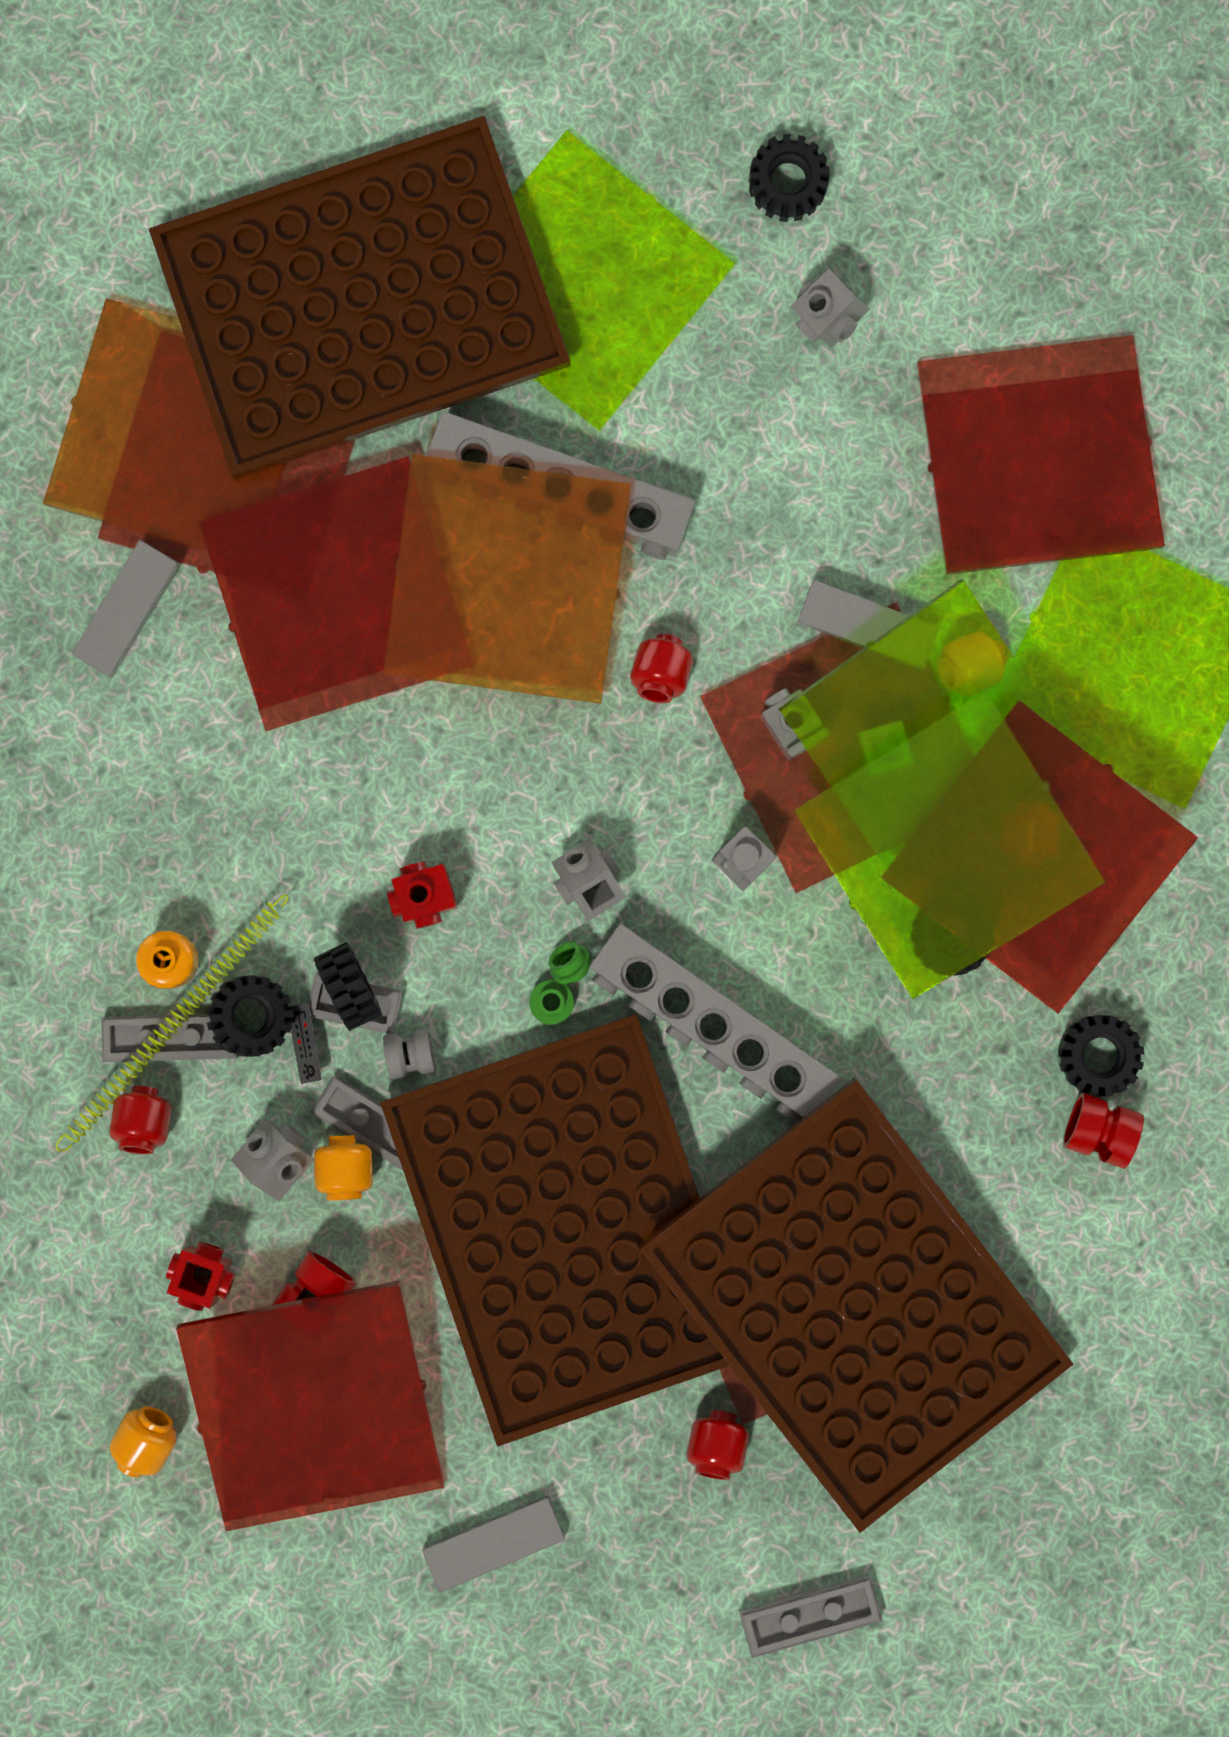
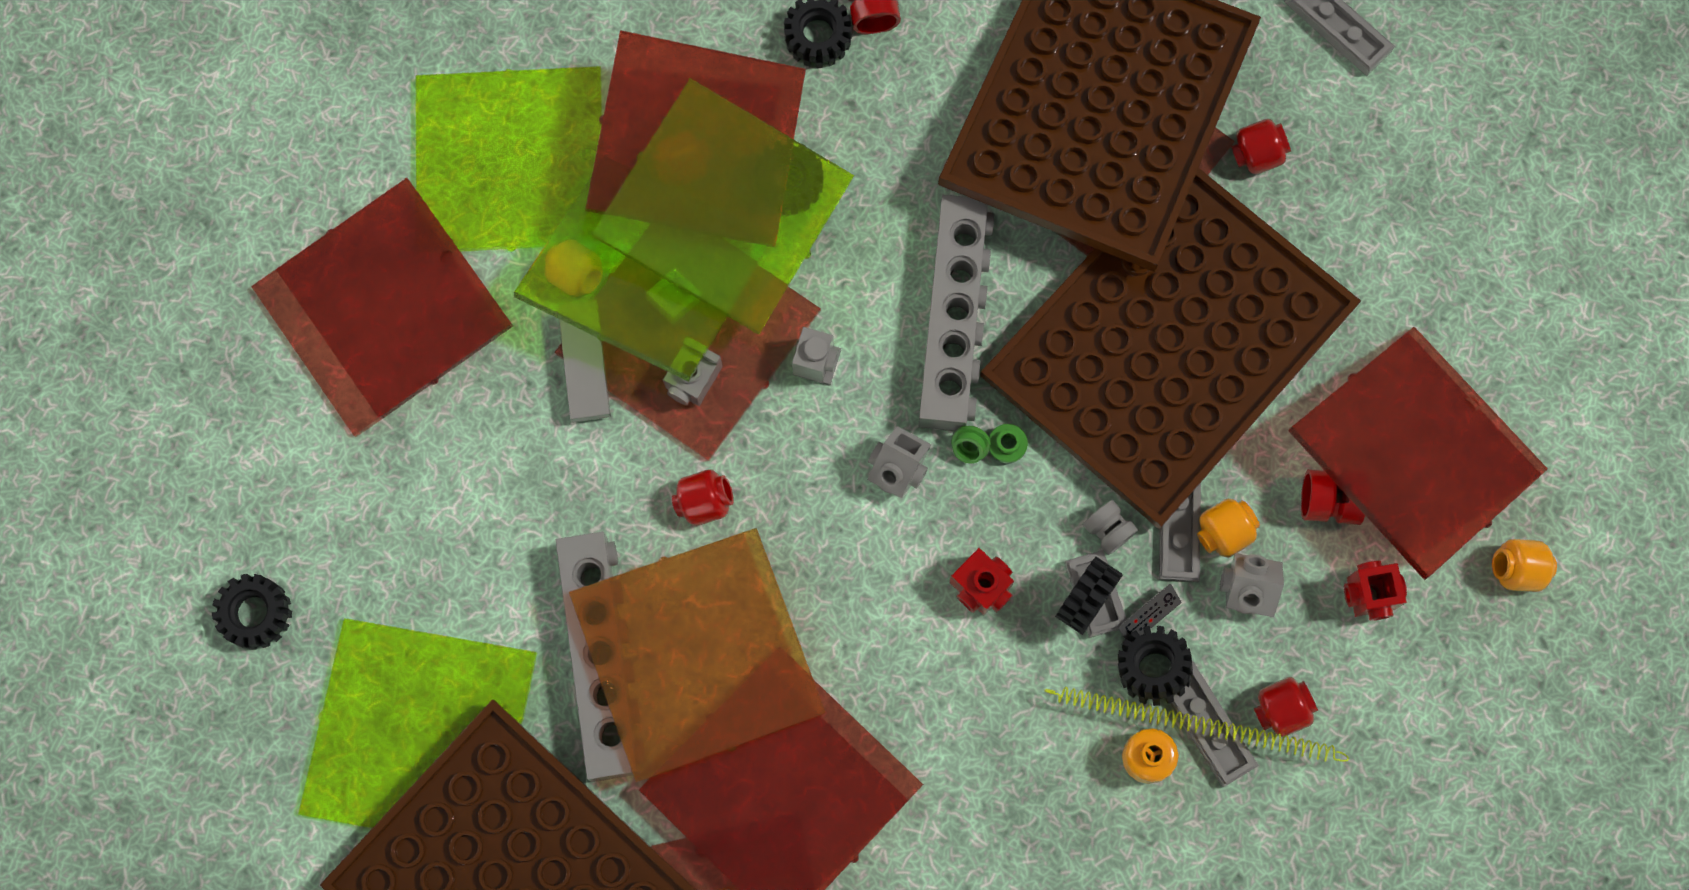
camera: 120 degrees left, 10 degrees down
light grey tile [422,1495,565,1593] -> none
light grey brick [790,268,870,348] -> none

